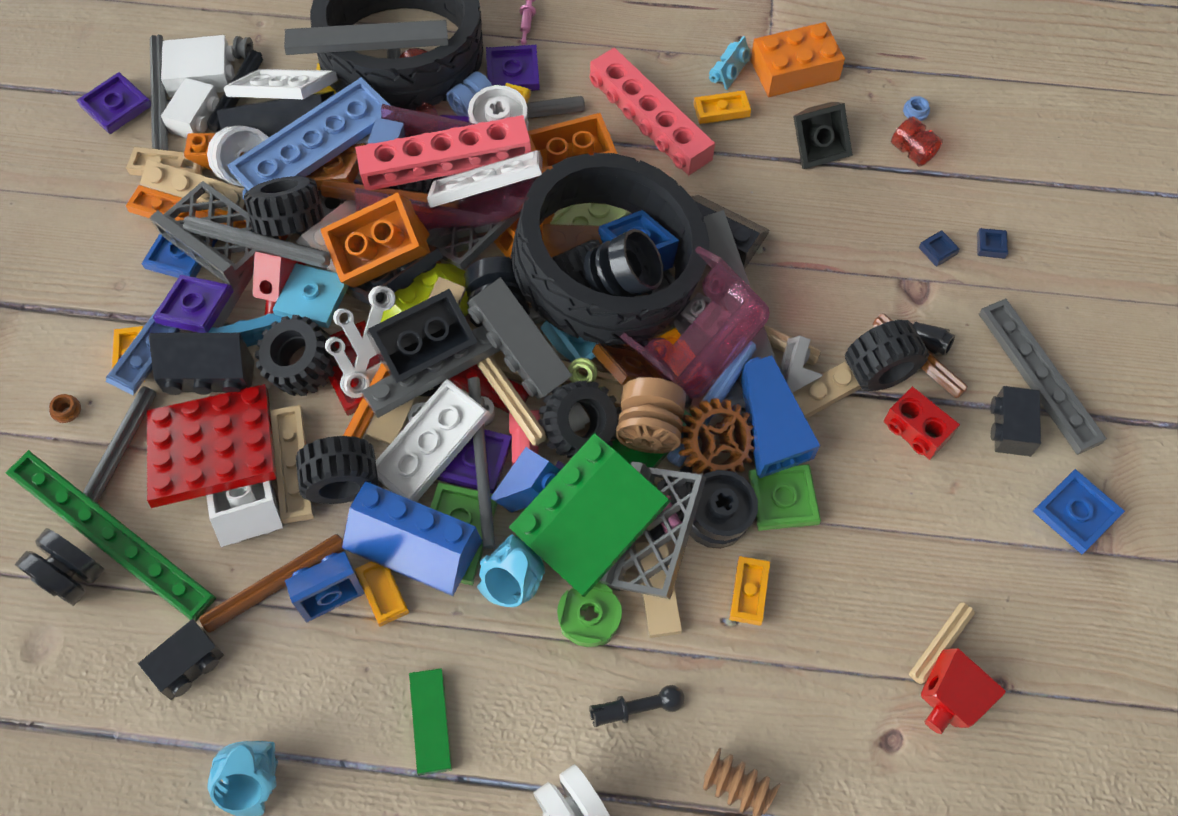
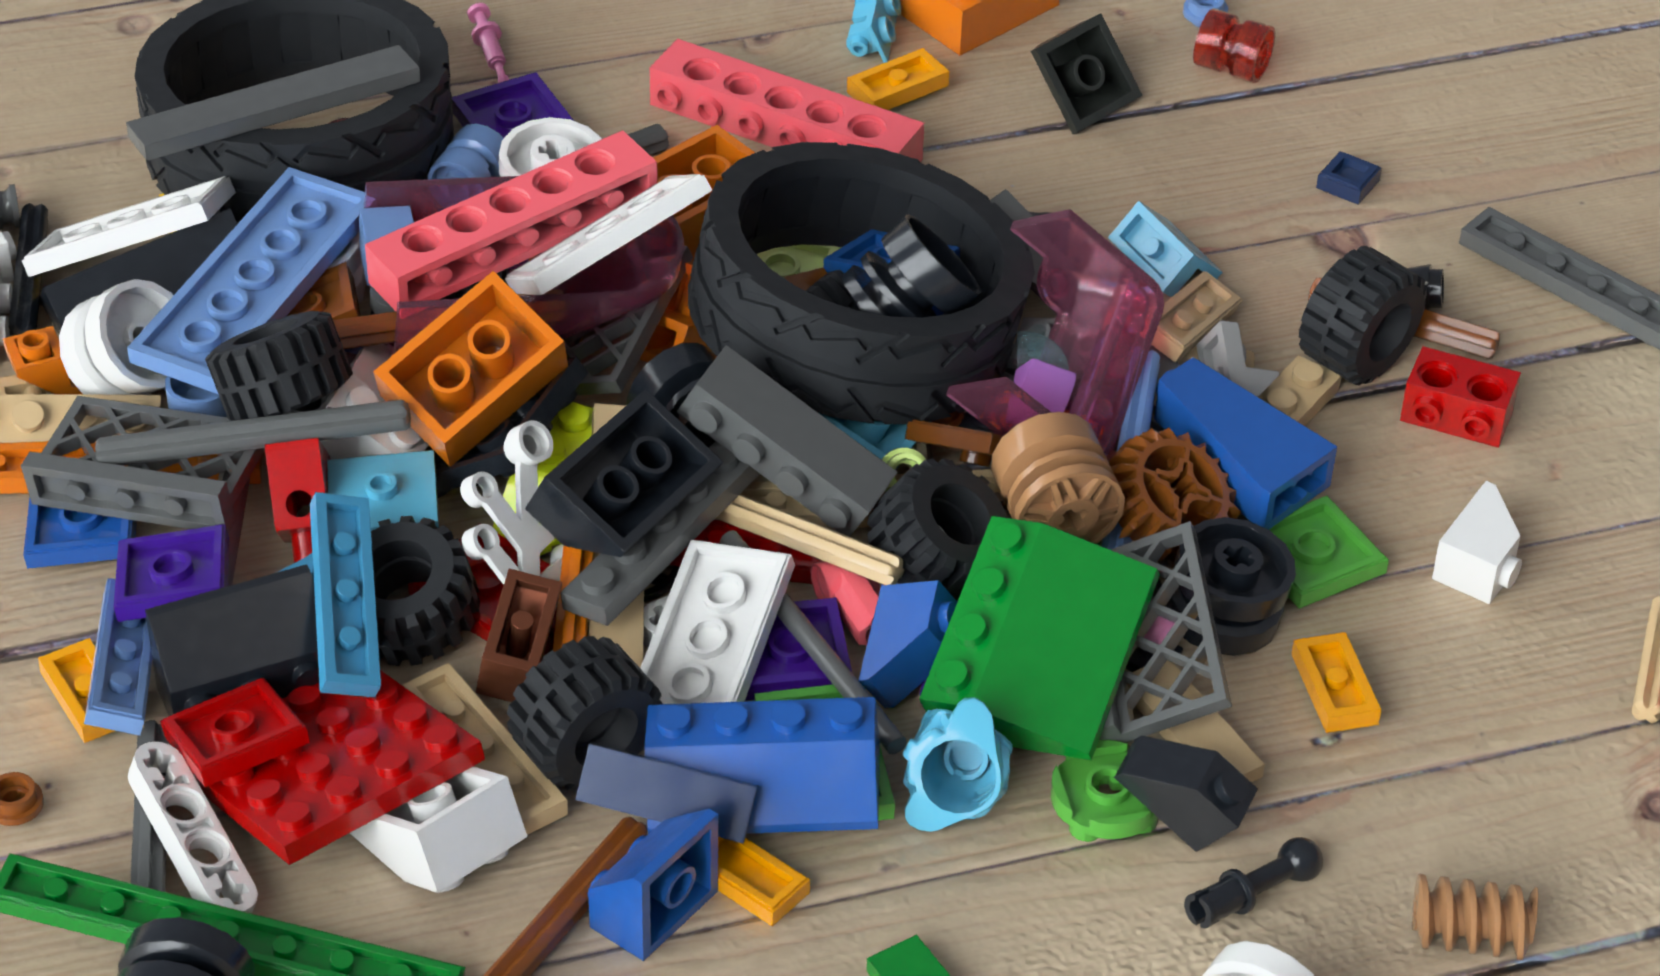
camera: 25 degrees left, 20 degrees down
dark blue tile [977,228,1008,259] -> none
black brick [990,386,1041,457] -> none
none -> white beam [128,742,258,913]
none -> red tile [160,678,310,787]
none -> dark azure plate [310,492,381,698]
none -> copper slope [476,568,562,702]
none -> dark blue tile [575,743,759,843]
none -> medium lavender slope [1008,359,1077,422]
none -> clear light blue tile [1017,331,1069,371]
none -> medium azure panel [1108,201,1223,297]
none -> black slope [1114,735,1258,852]
none -> tan tile [1136,271,1243,363]
none -> white slope [1432,481,1522,604]

